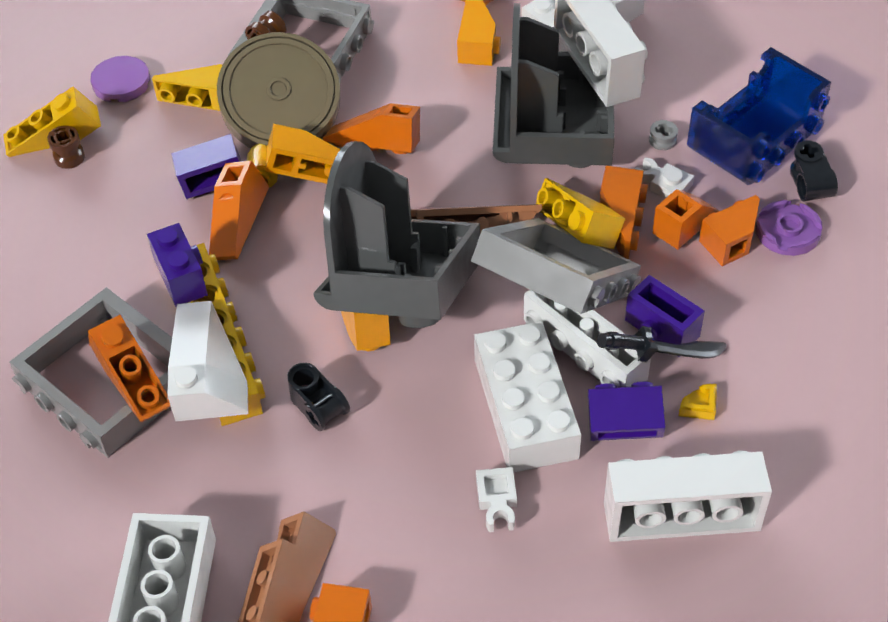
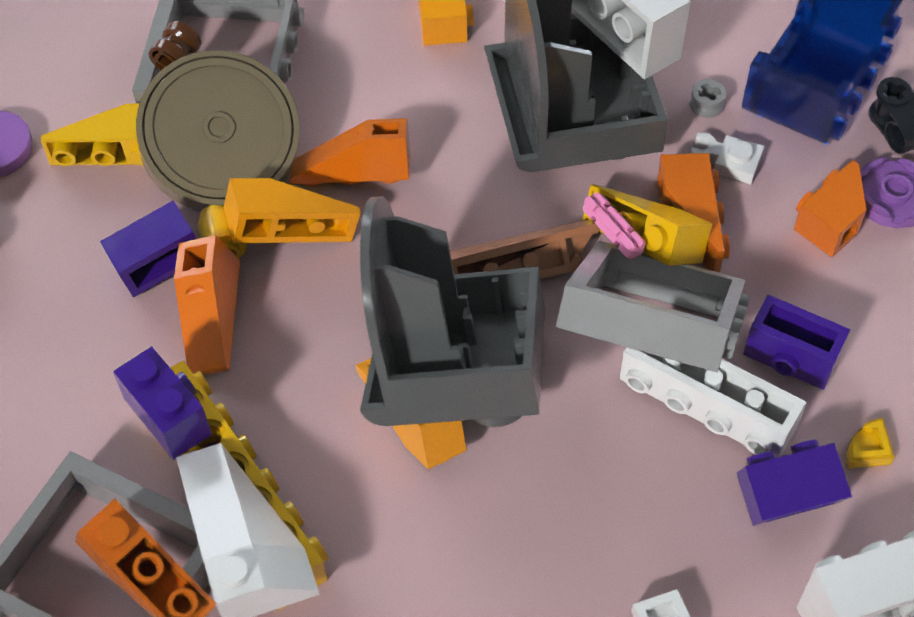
camera: 15 degrees left, 5 degrees up
black piece [287,362,350,431] -> none
white brick [474,321,581,473] -> none
black sword [597,326,727,362] -> none
orange slope [652,189,719,250] -> none
none -> bright pink axle [582,192,646,260]

